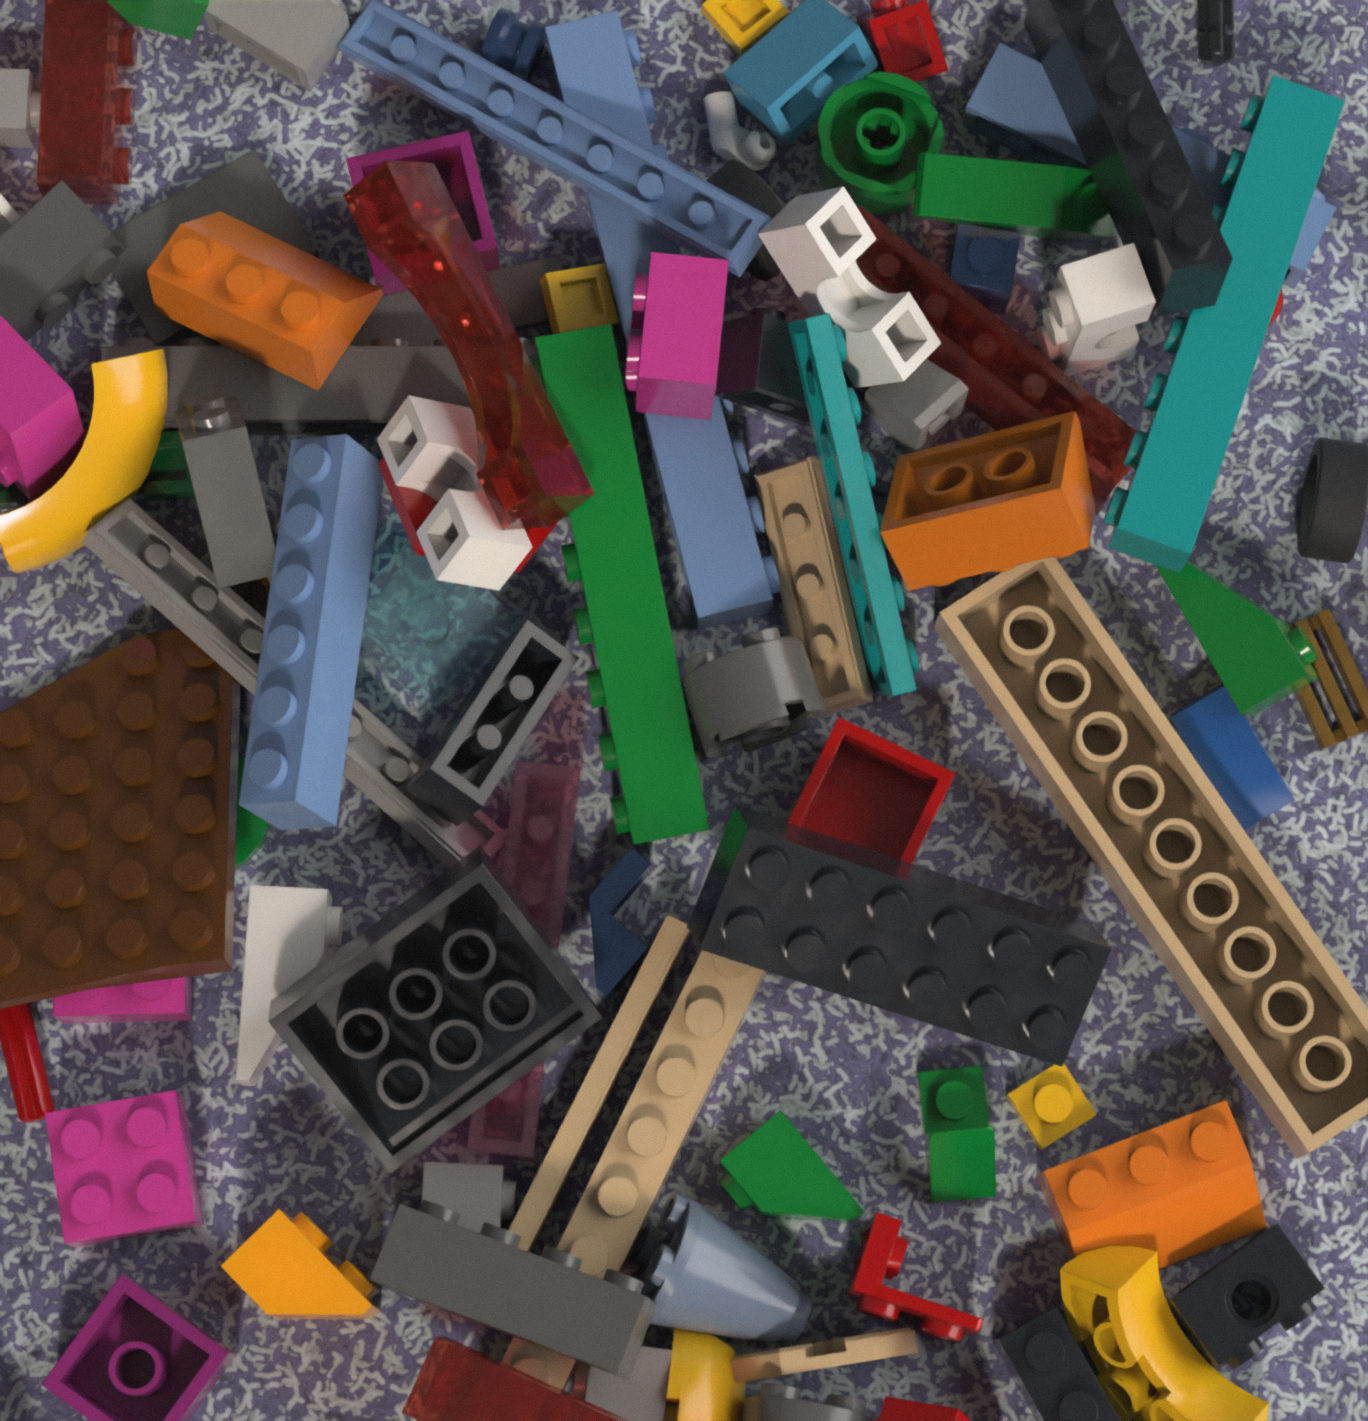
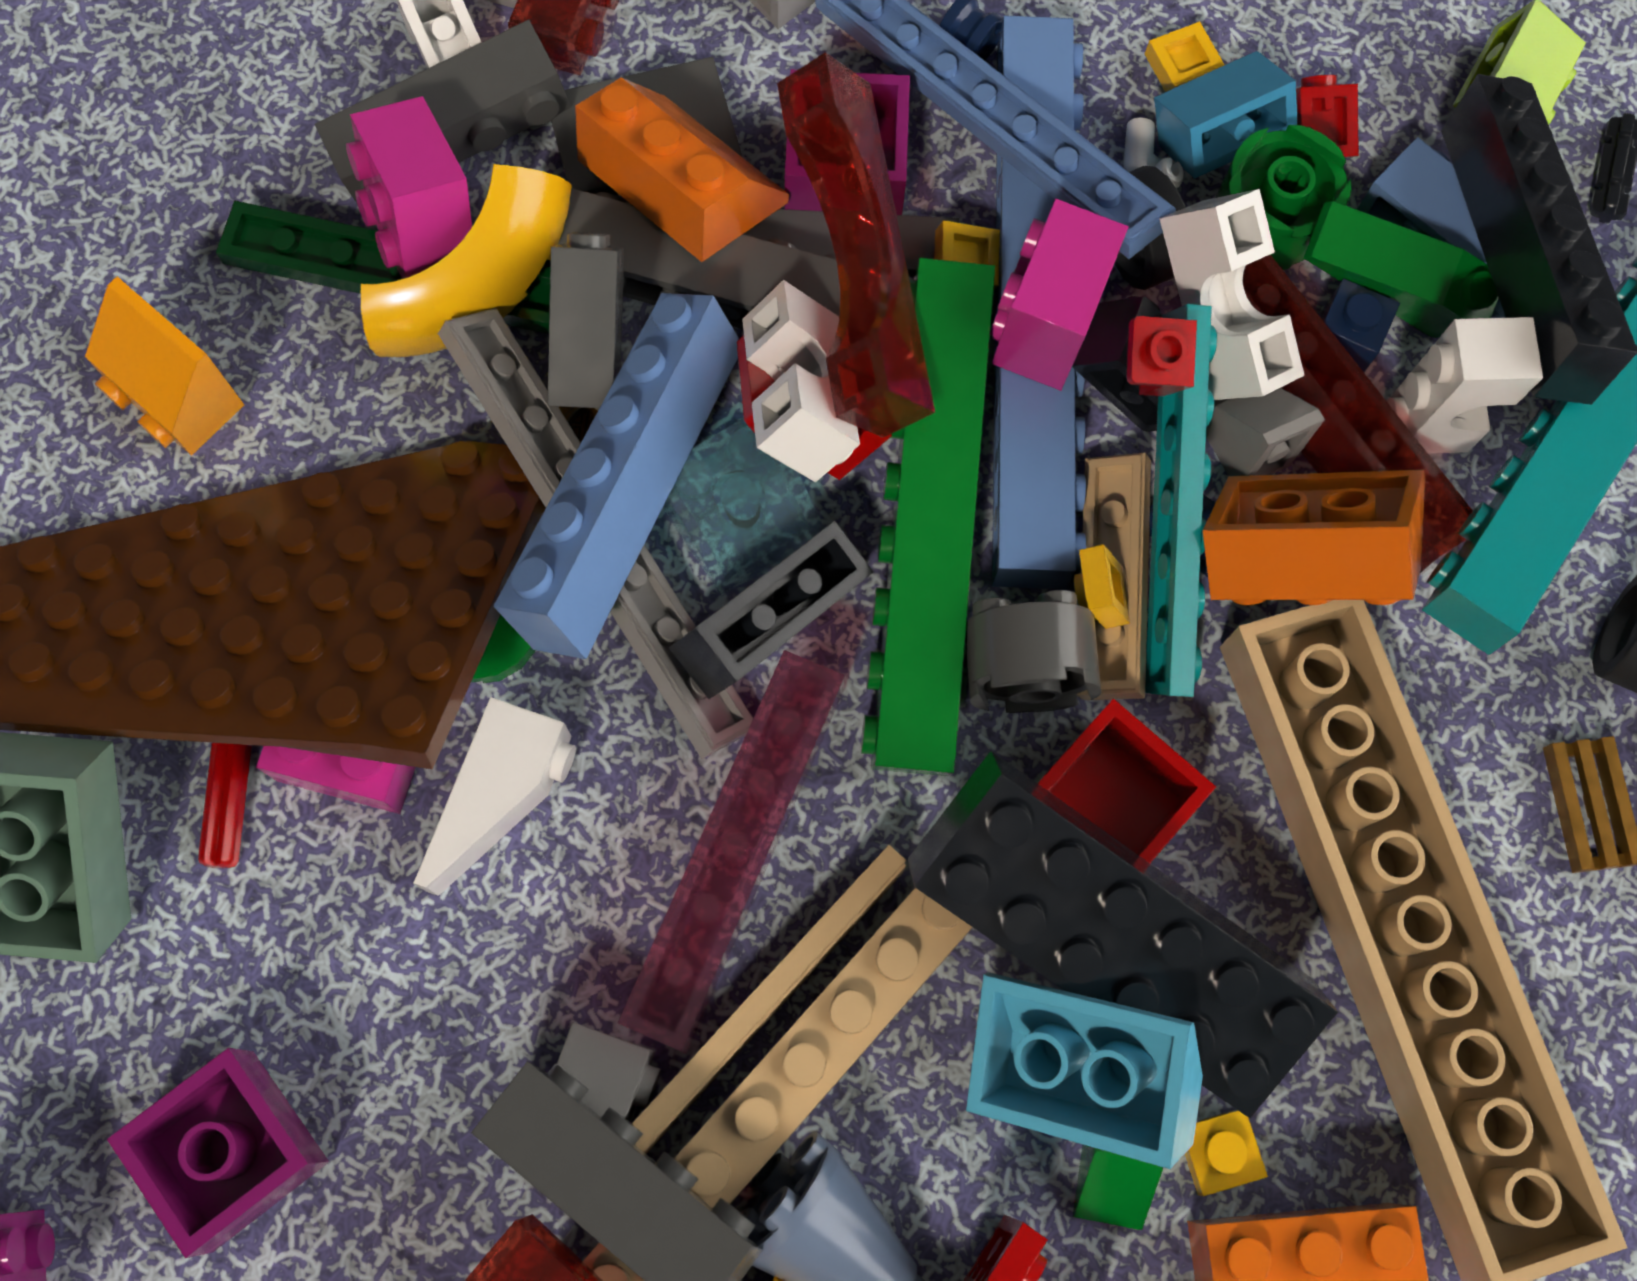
camera: 15 degrees right, 5 degrees down
dark pink piece [45,1090,204,1248] -> none
light orange slope [221,1209,381,1319] -> none
black slope [268,845,603,1174] -> none
dark blue slope [589,848,651,1003] -> none
green slope [718,1110,865,1224] -> none
green slope [1155,560,1319,716] -> none
blue slope [1169,683,1295,830] -> none
none -> medium azure slope [966,972,1203,1169]
none -> yellow plate [1074,544,1130,629]
none -> red bracket [1127,316,1197,396]

